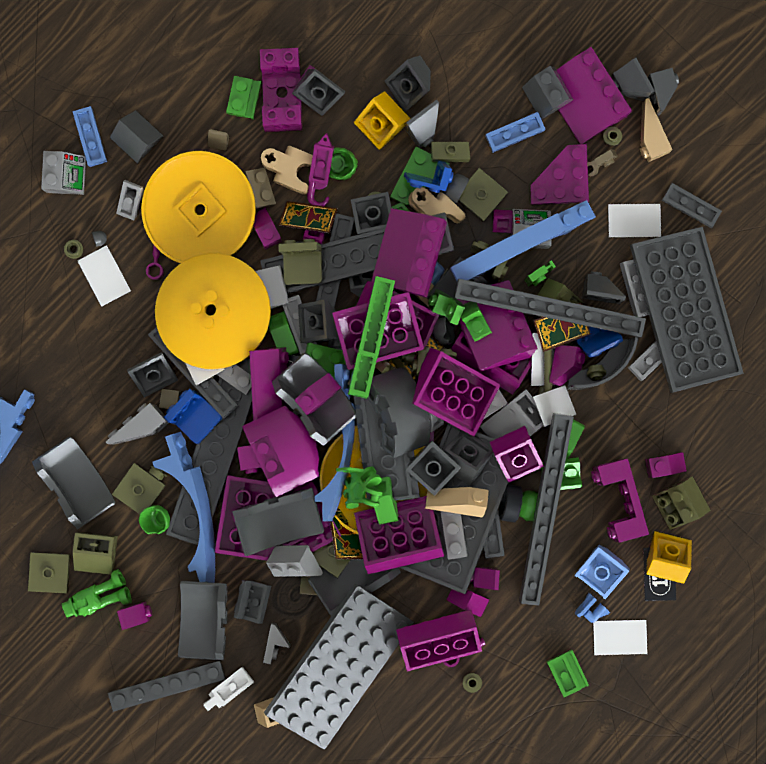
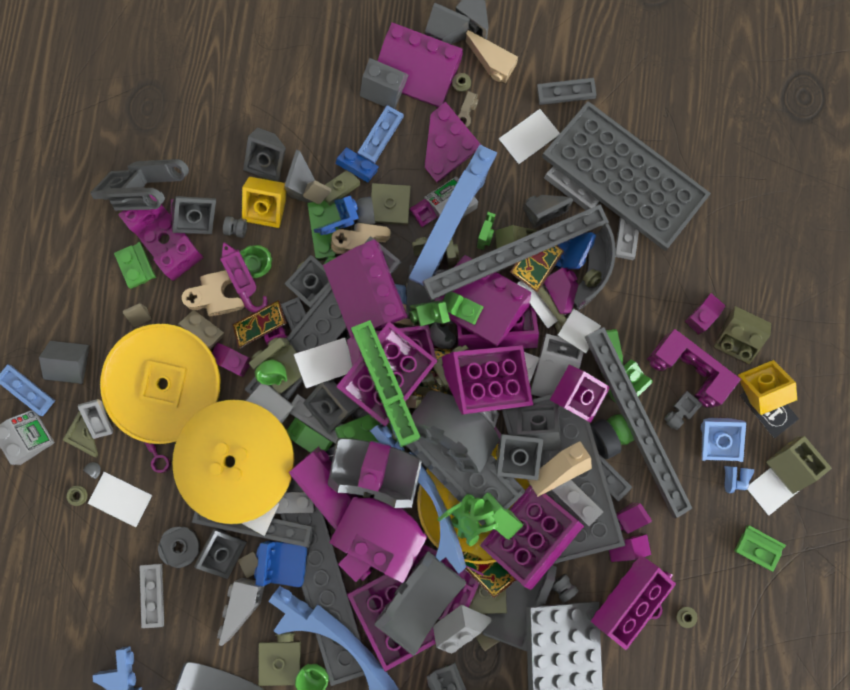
camera: 30 degrees left, 5 degrees down
none -> olive tile [63,411,98,457]
none -> dark grey plate [90,159,189,211]
none -> light grey plate [140,564,164,628]
none -> dark grey plate [158,526,200,568]
none -> dark grey wheel [223,216,247,238]
none -> bright green hair [255,360,287,385]
none -> white sticker [294,338,352,388]
none -> dark tan slope [303,180,332,204]
none -> blue plate [335,147,379,183]
none -> dark grey wheel [552,574,579,603]
none -> dark grey plate [664,391,702,430]
none -> olive slope [766,436,832,494]

